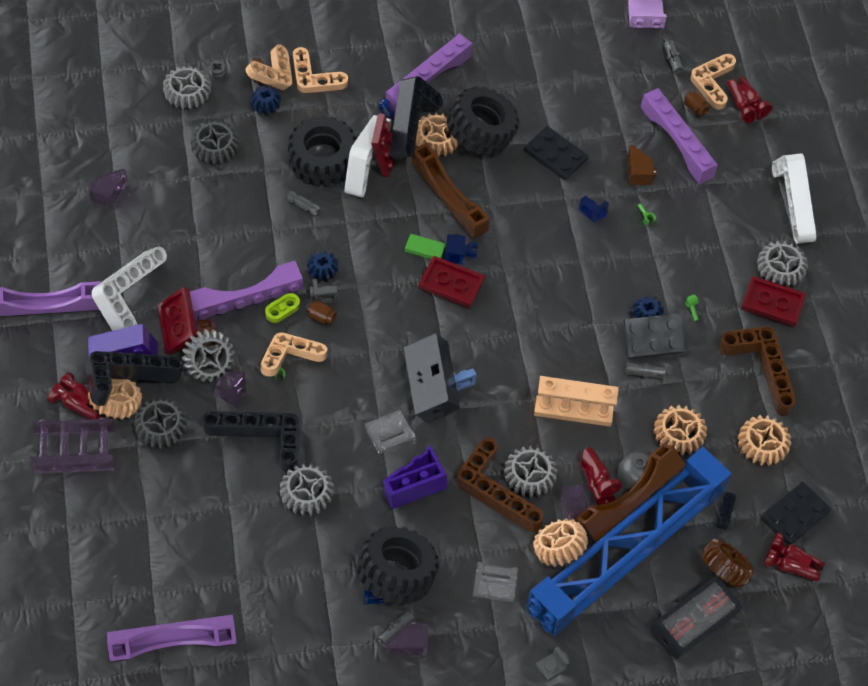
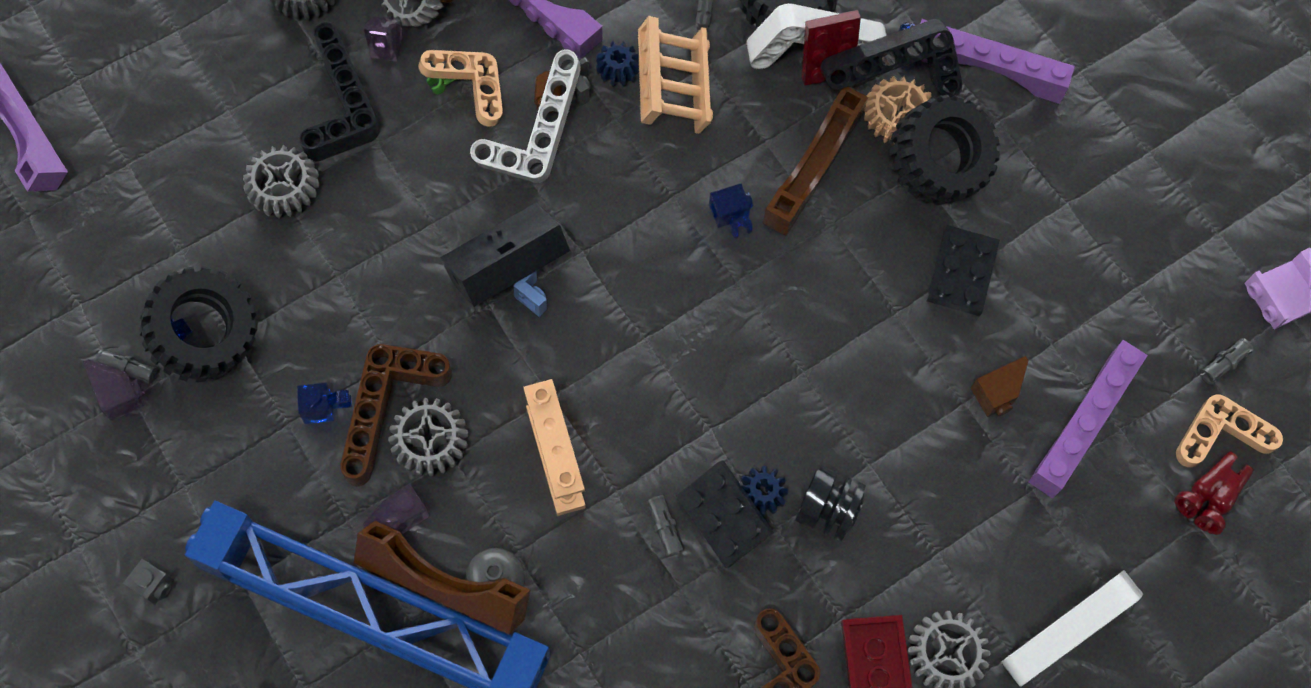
camera: 65 degrees right, 10 degrees up
lime plate [265,293,300,323] -> none
clear plate [365,410,415,454] -> none
dark purple wedge [383,445,447,509] -> none
bright green tile [405,234,446,260] -> none
dark red plate [418,256,485,308] -> none
clear plate [473,562,518,602] -> none
light nougat gear [533,518,588,567] -> none
clear blue bracket [578,195,609,223] -> none
dark red piece [579,447,622,505] -> none
bright green hand [638,204,656,225] -> none
light nougat gear [654,405,707,456] -> none
reddish brown brick [684,91,710,117] -> none
bright green hand [685,294,699,322] -> none
none -> clear blue brick [297,382,352,424]
none -> white beam [470,49,581,183]
none -> light nougat fence [638,16,713,134]
none -> black wheel [795,465,866,542]

